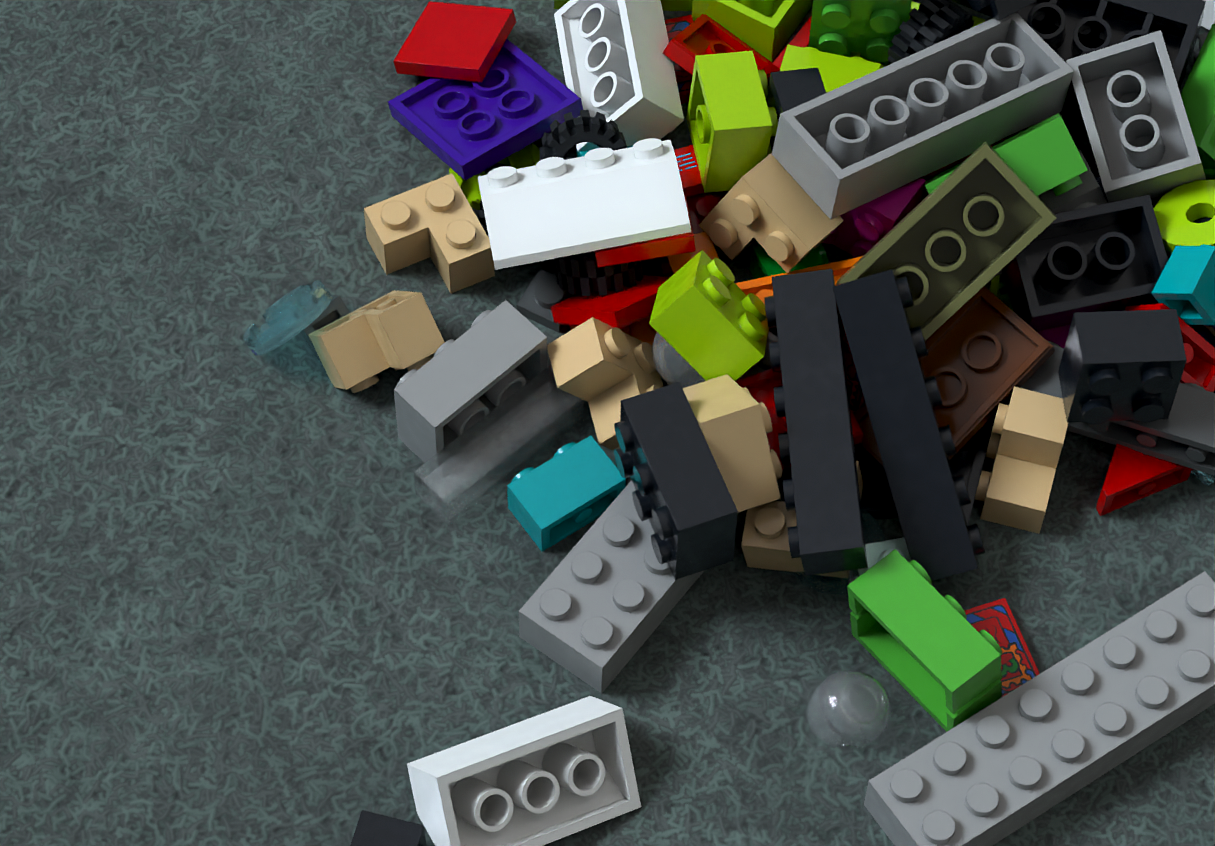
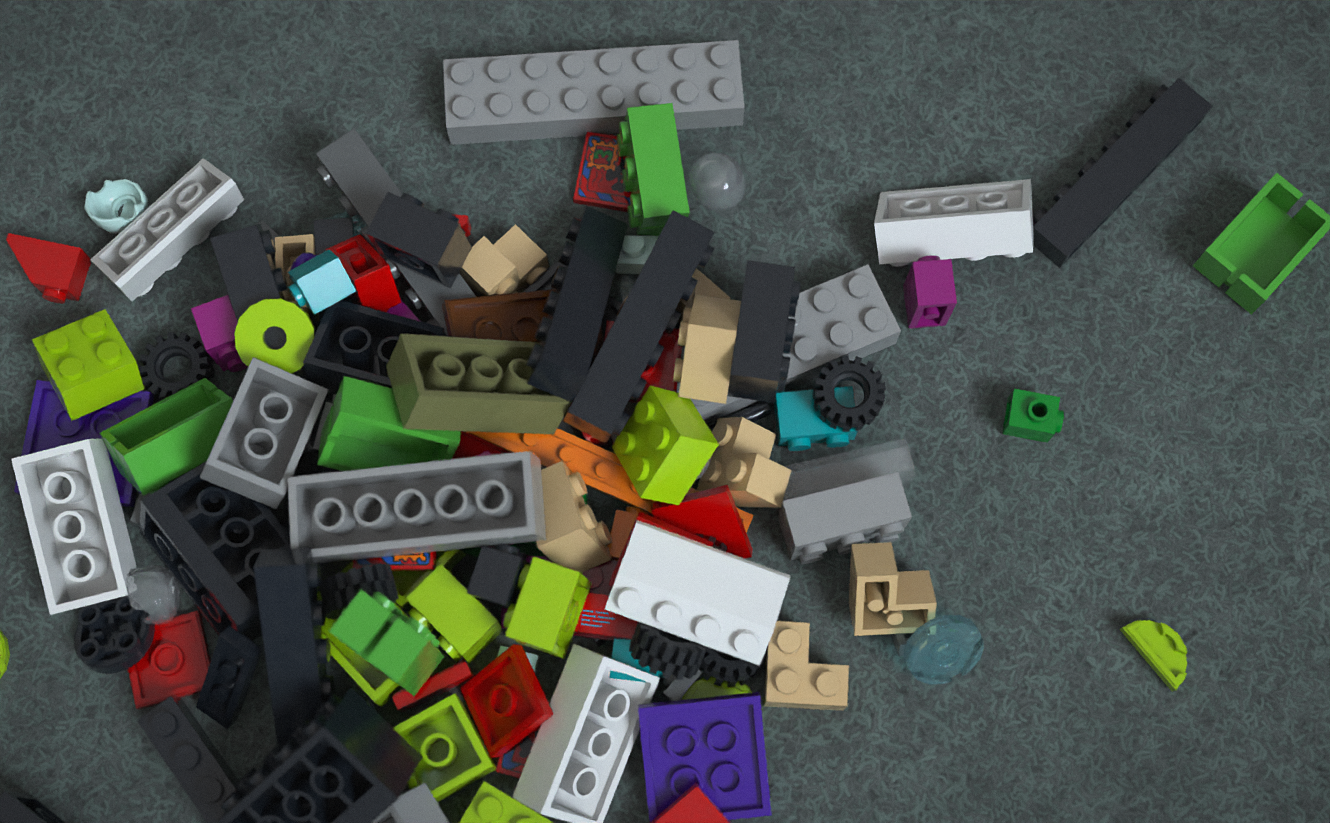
camera: 150 degrees left, 15 degrees up
none -> black tyre [813,356,886,432]
none -> magenta brick [903,255,957,329]
none -> green brick [1002,388,1064,443]
none -> lime plate [1119,620,1187,692]

